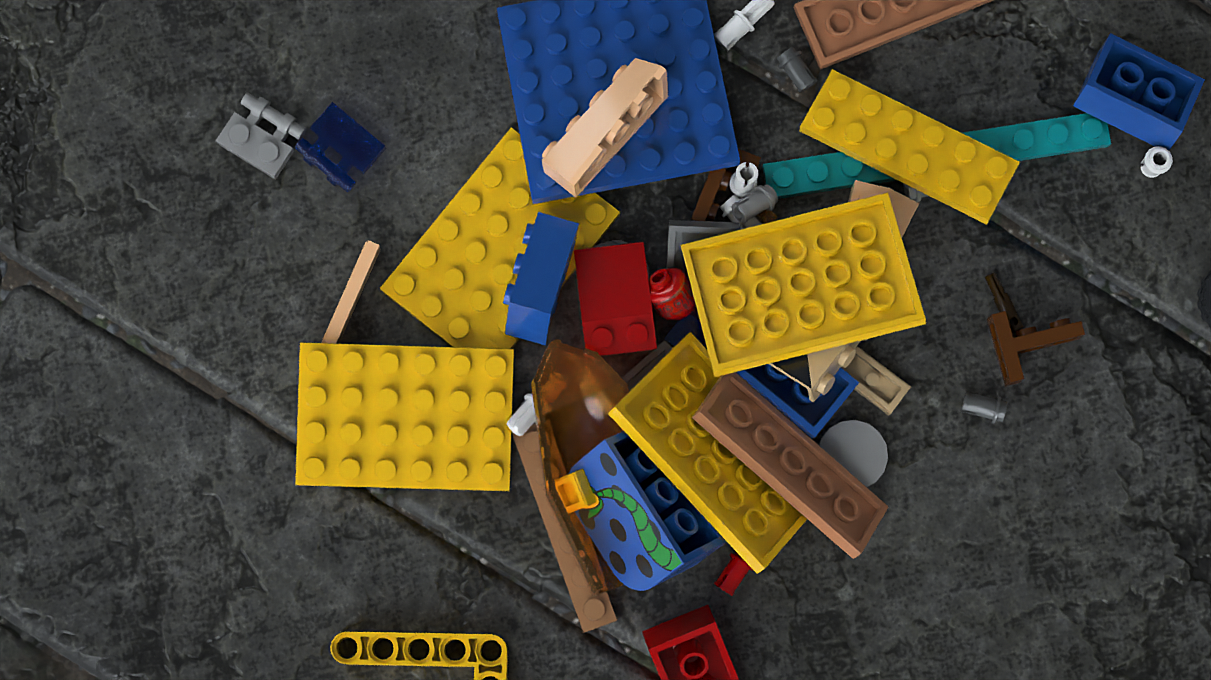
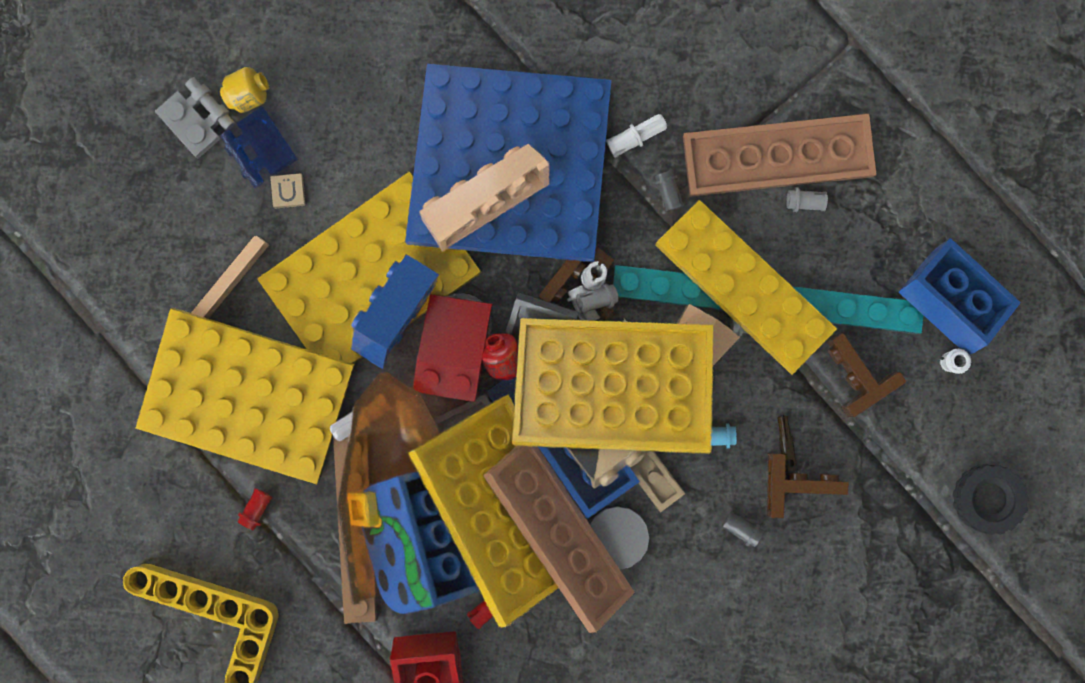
camera: 20 degrees right, 5 degrees up
none -> yellow head [220,67,269,113]
none -> red pin [237,488,273,530]
none -> tan tile [270,173,306,209]
none -> medium azure pin [711,424,736,448]
none -> light grey pin [786,187,828,212]
none -> reddish brown bracket [827,333,906,417]

